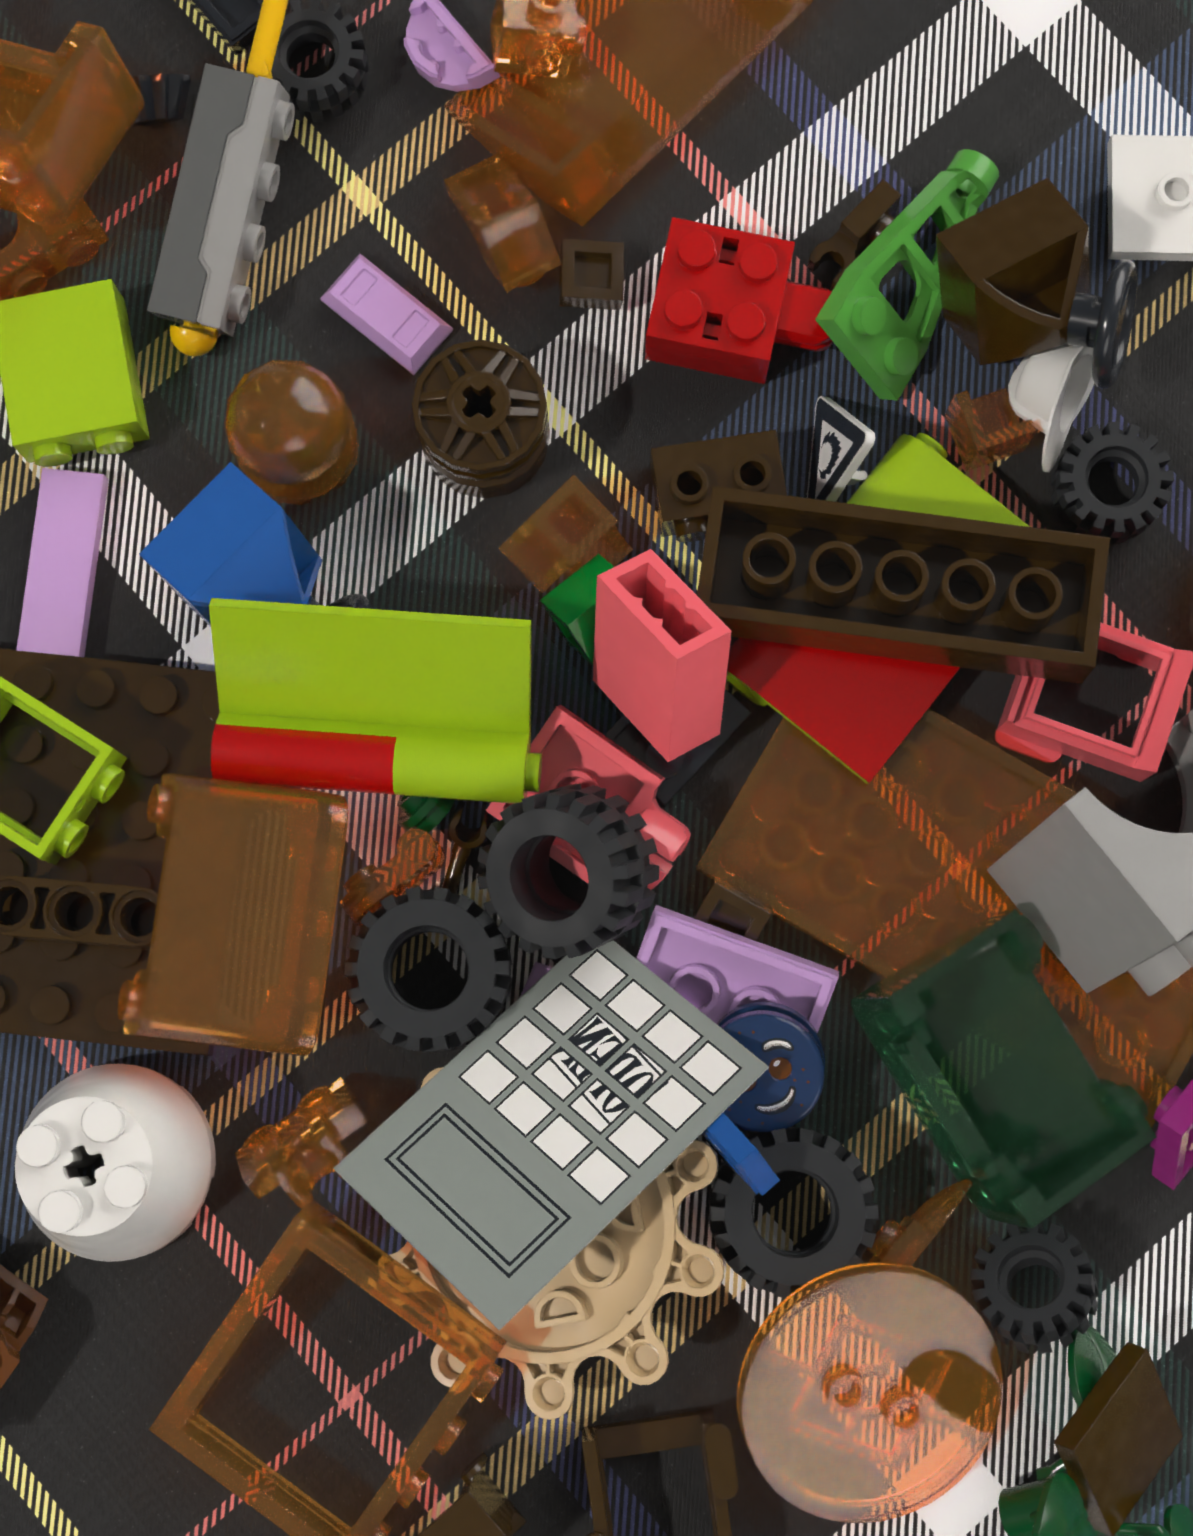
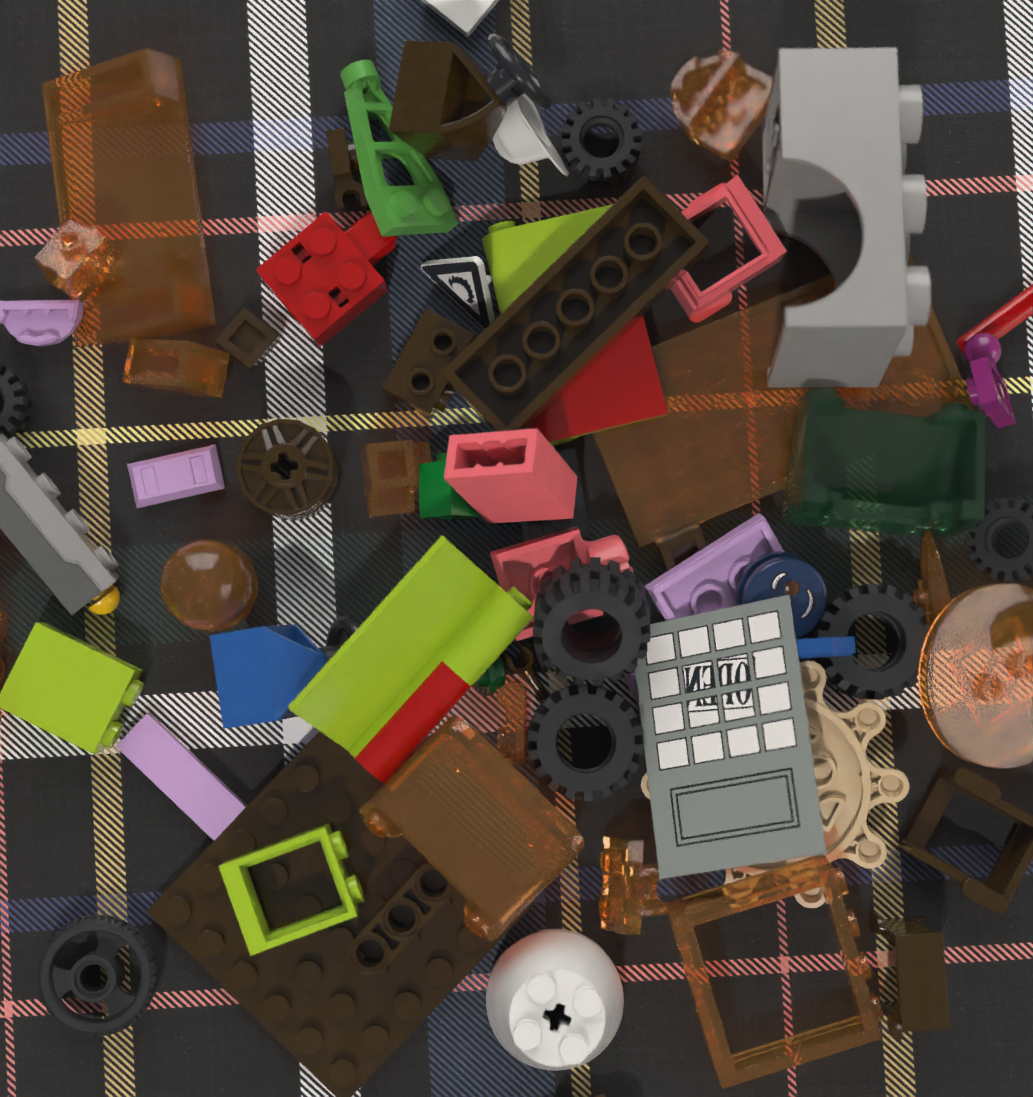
camera: 60 degrees left, 5 degrees up
clear orange panel [944,388,1037,472] -> none

